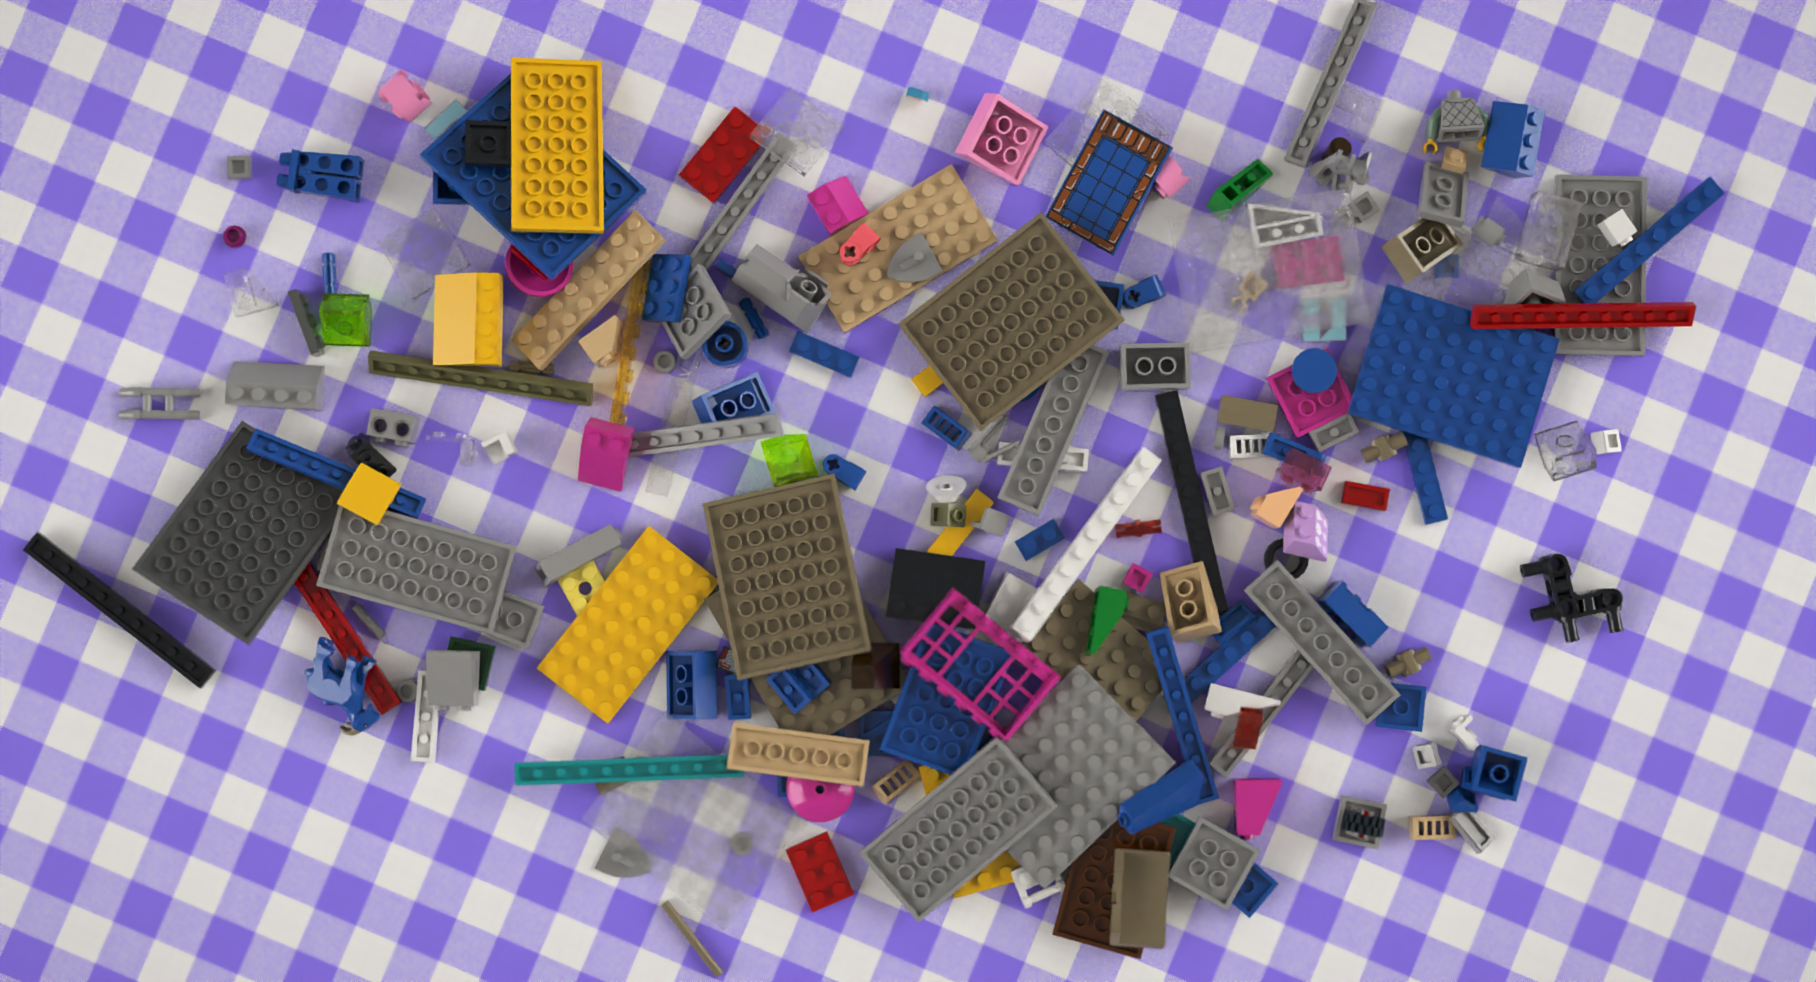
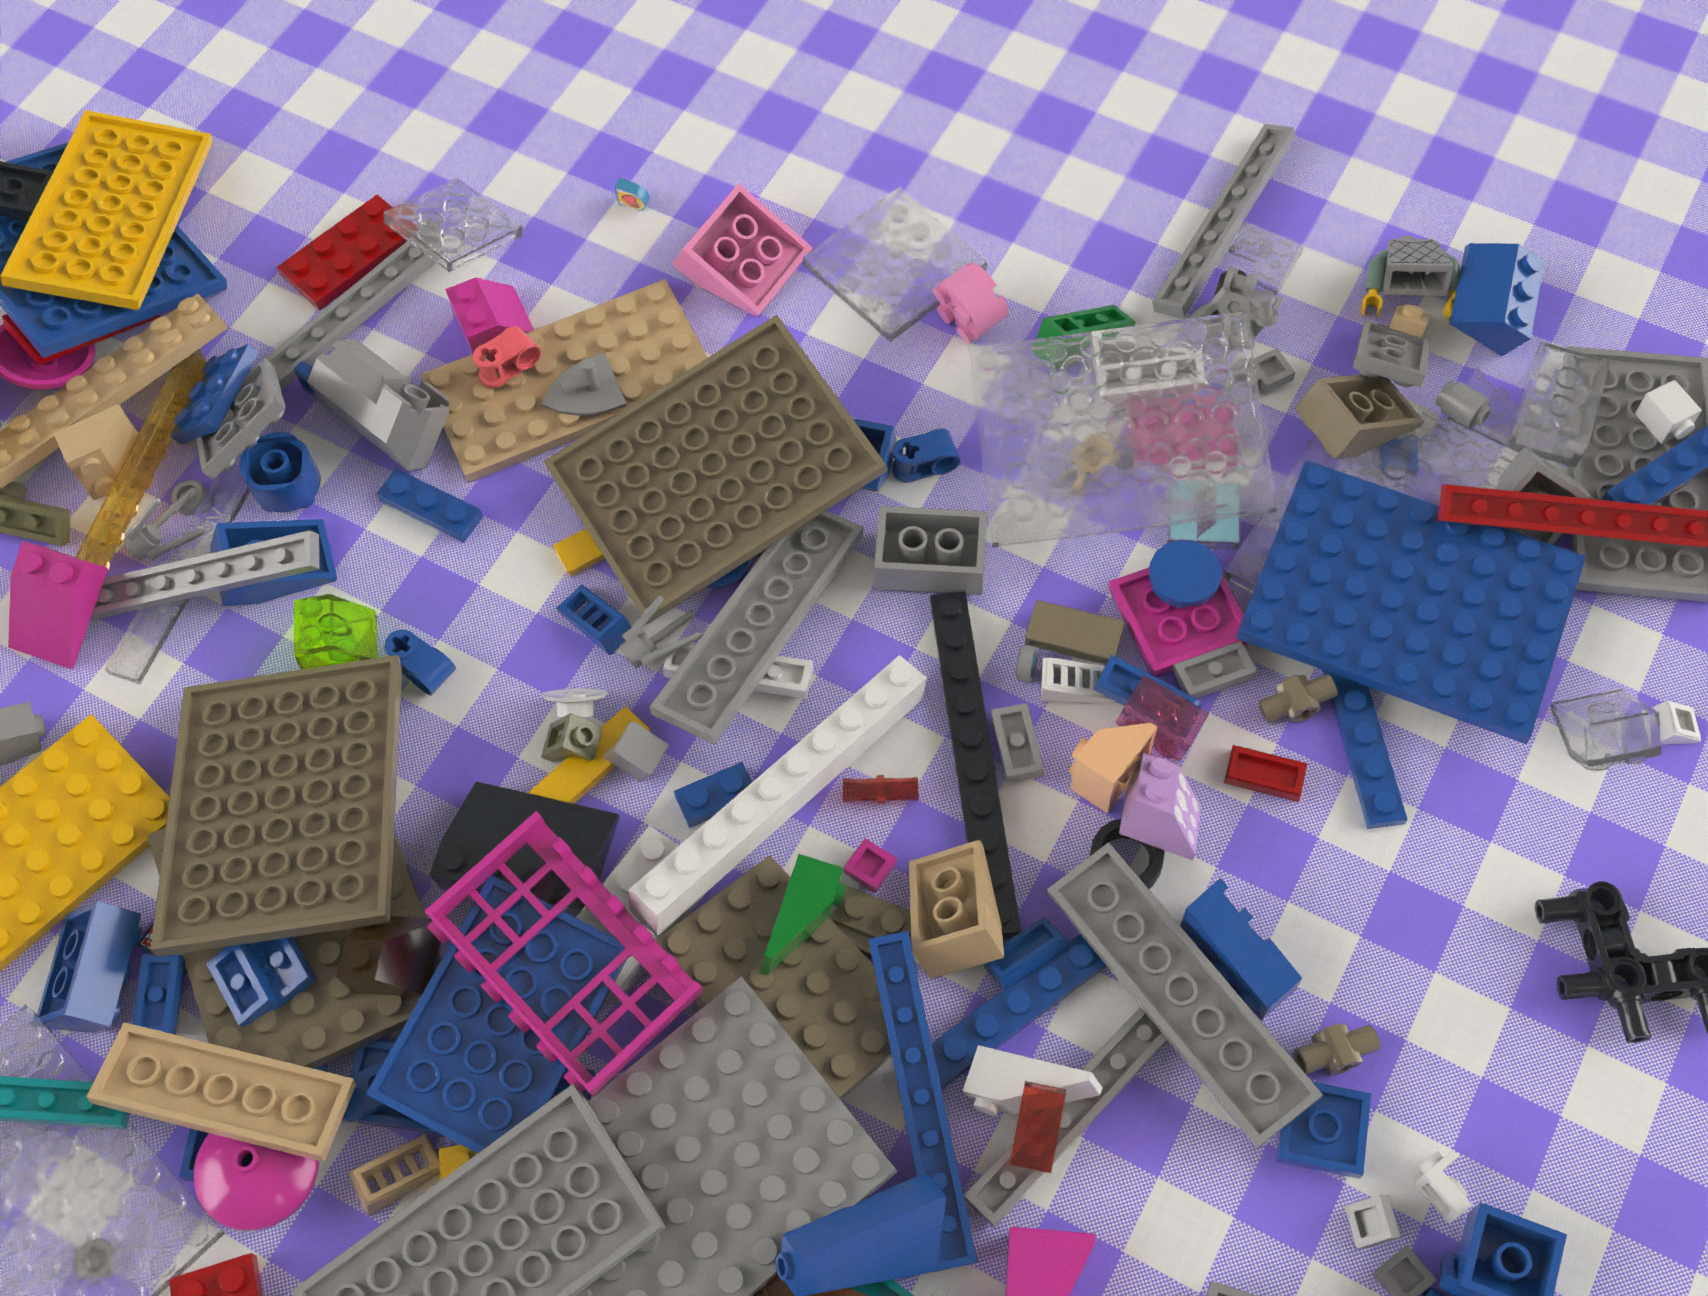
camera: 10 degrees right, 25 degrees down
blue axle [739,298,769,340] -> none
piece [1045,109,1174,256] -> none
none -> light grey plant [123,487,205,561]

